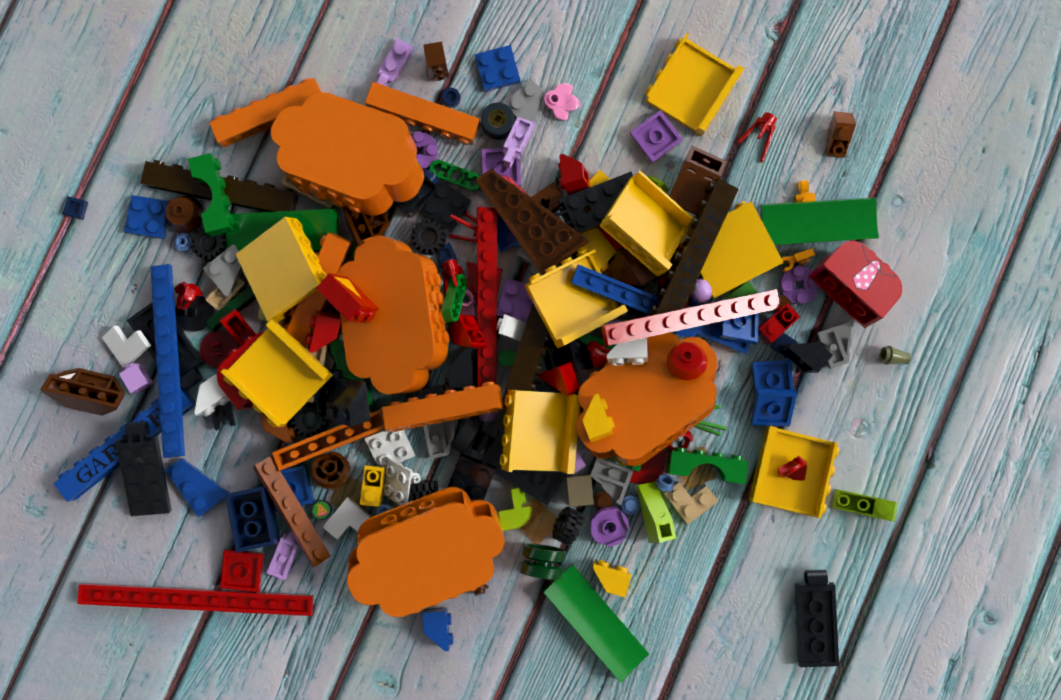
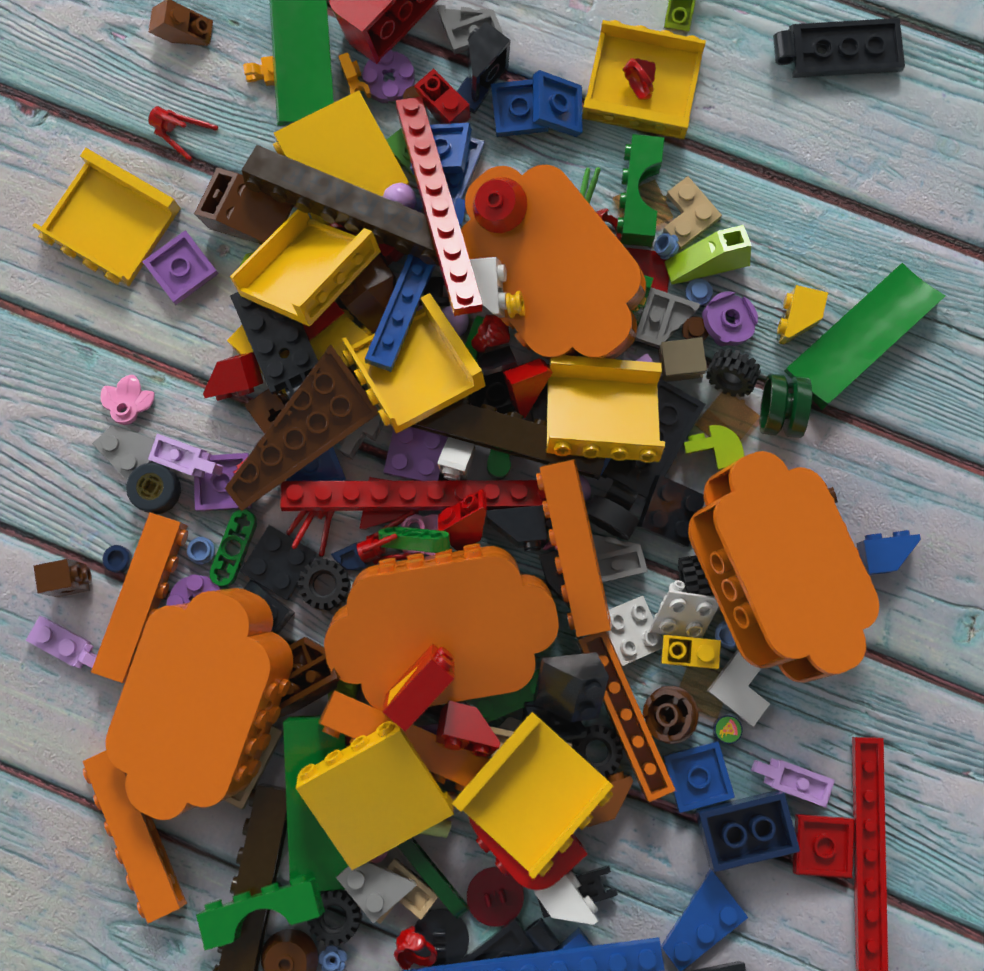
camera: 85 degrees left, 5 degrees down
red slope [220,308,256,346] -> none
dark orange plate [253,456,331,568] -> none
dark blue tile [423,169,439,187] -> none
blue plate [474,45,521,92] -> none
yellow slope [582,394,615,443] -> none
none -> medium blue plate [187,537,215,565]
none -> yellow bush [505,291,525,318]

